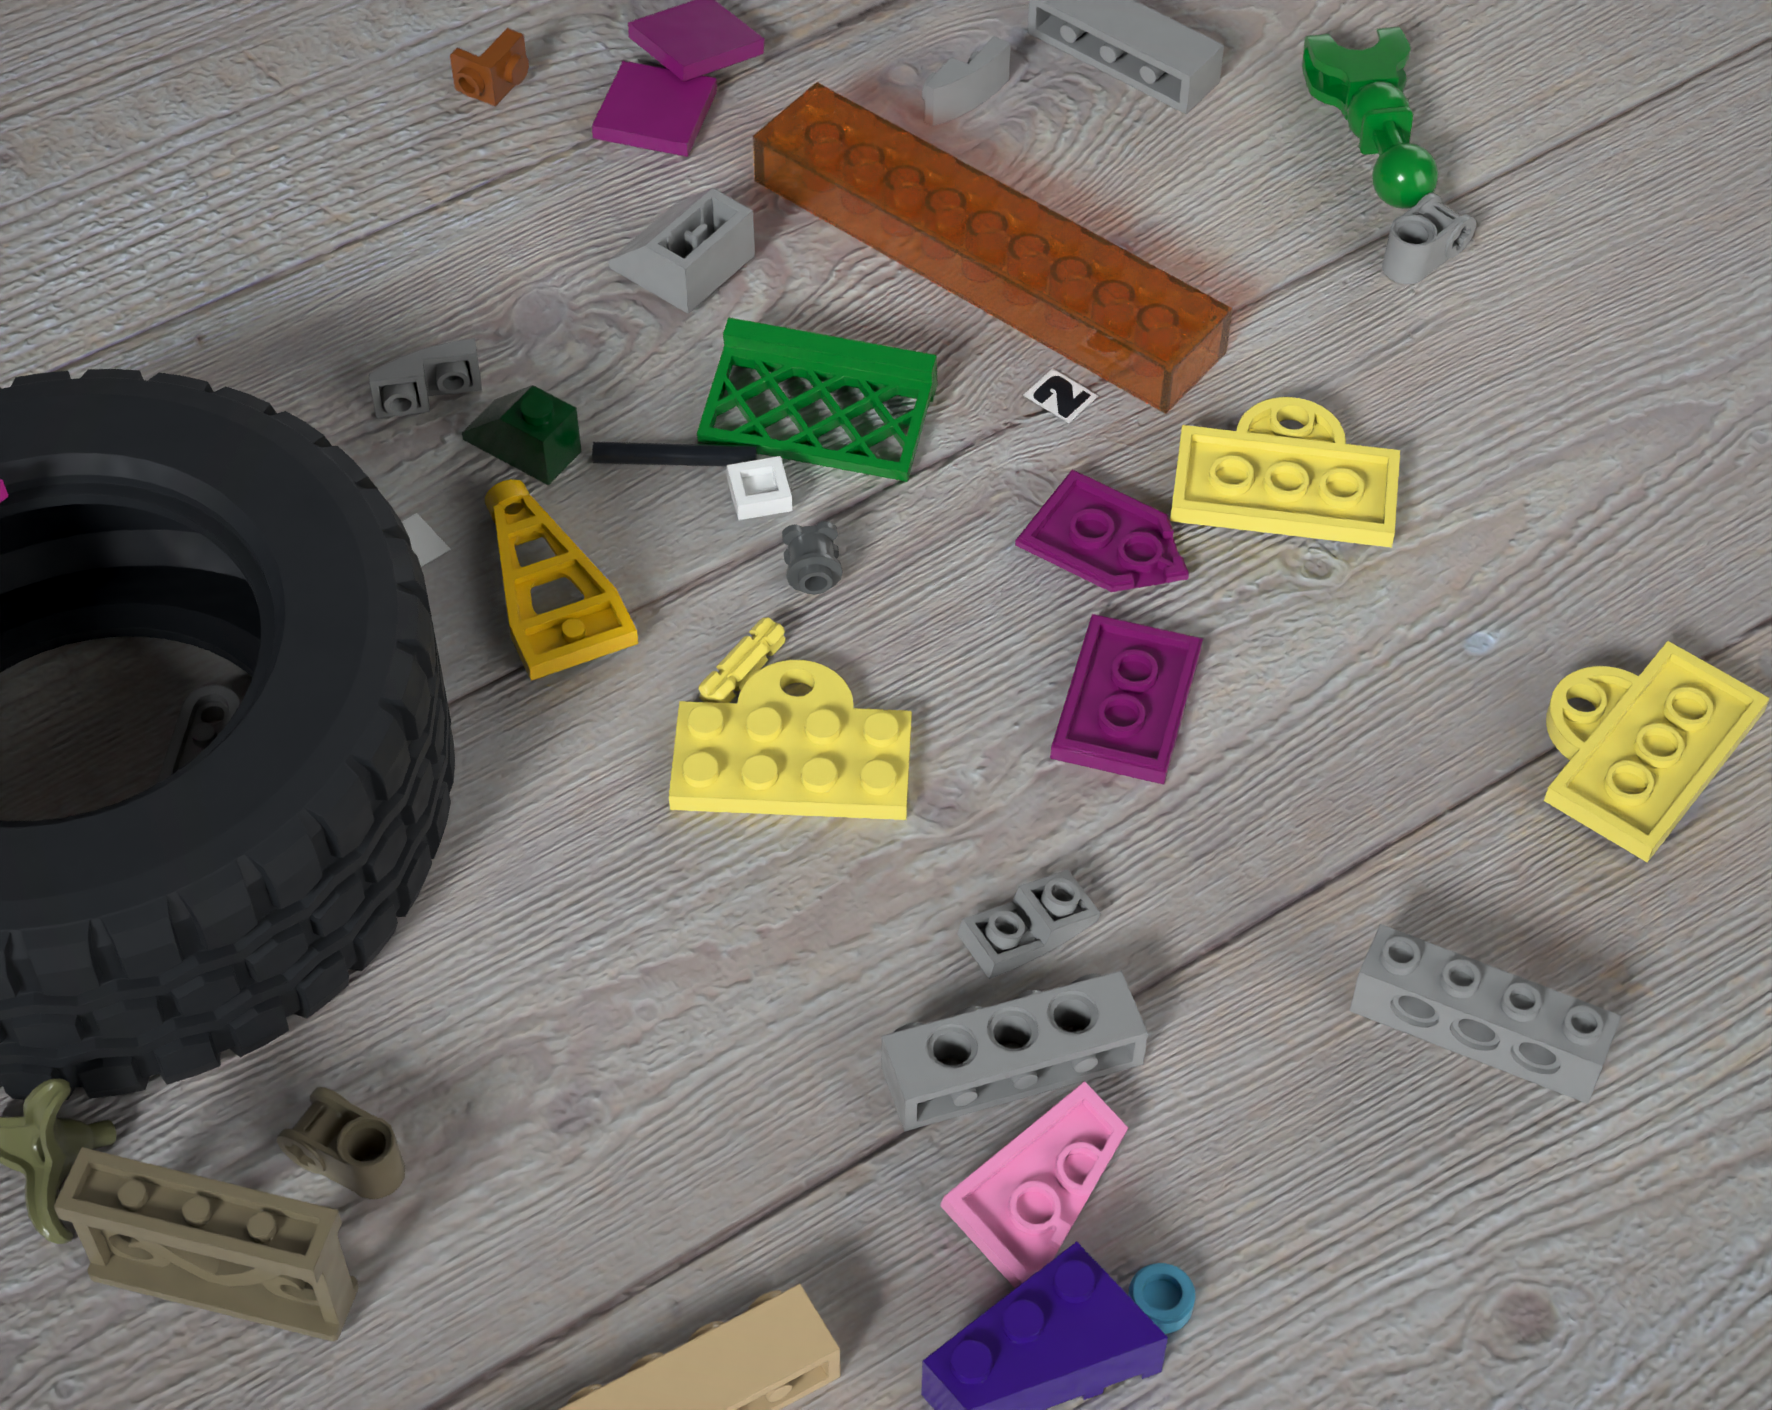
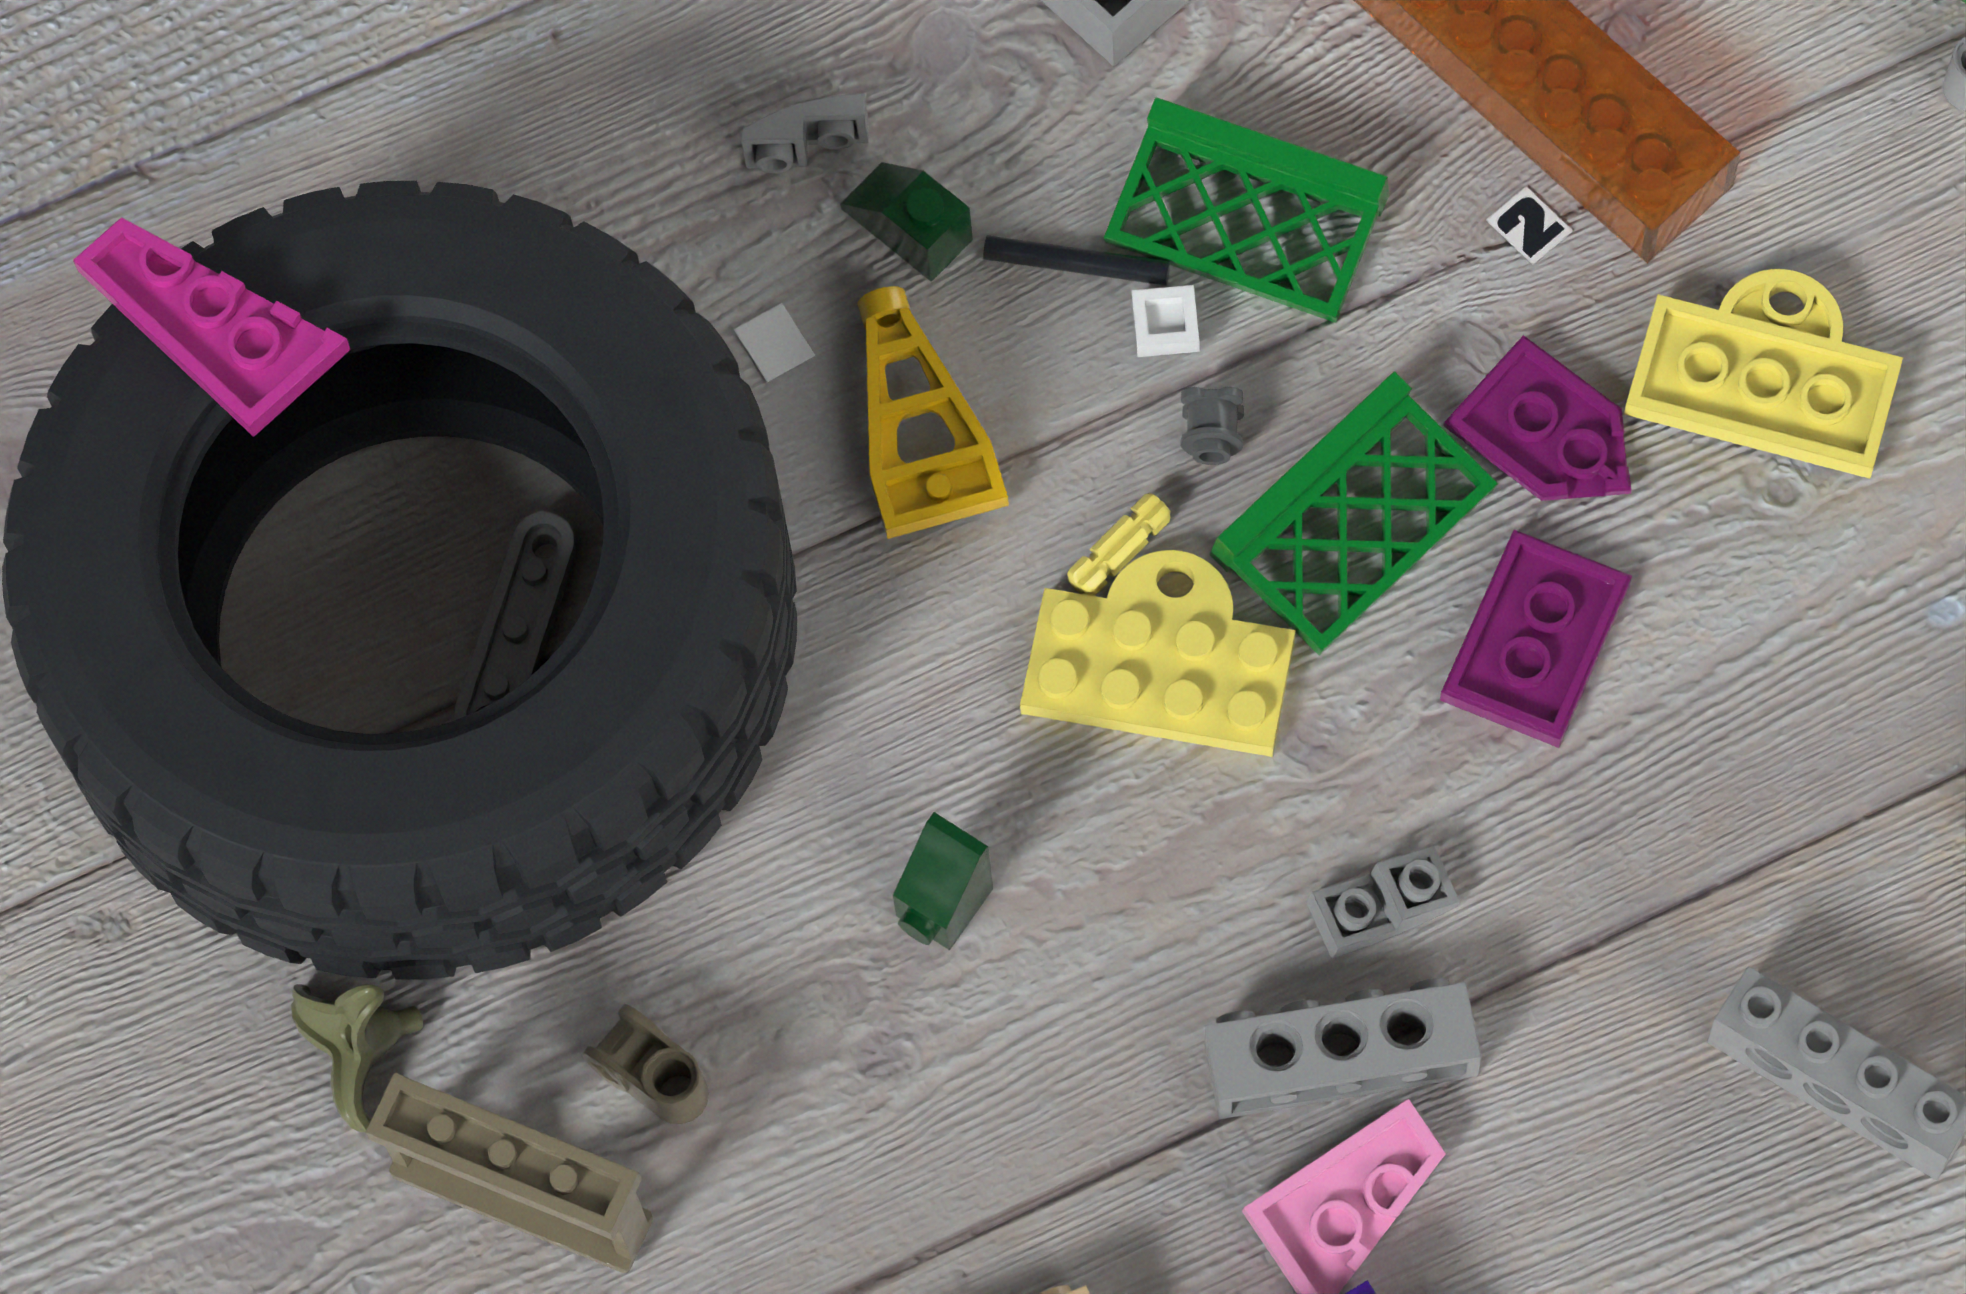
camera: 15 degrees right, 15 degrees up
none -> dark green slope [893,812,993,950]
none -> green fence [1209,371,1498,656]

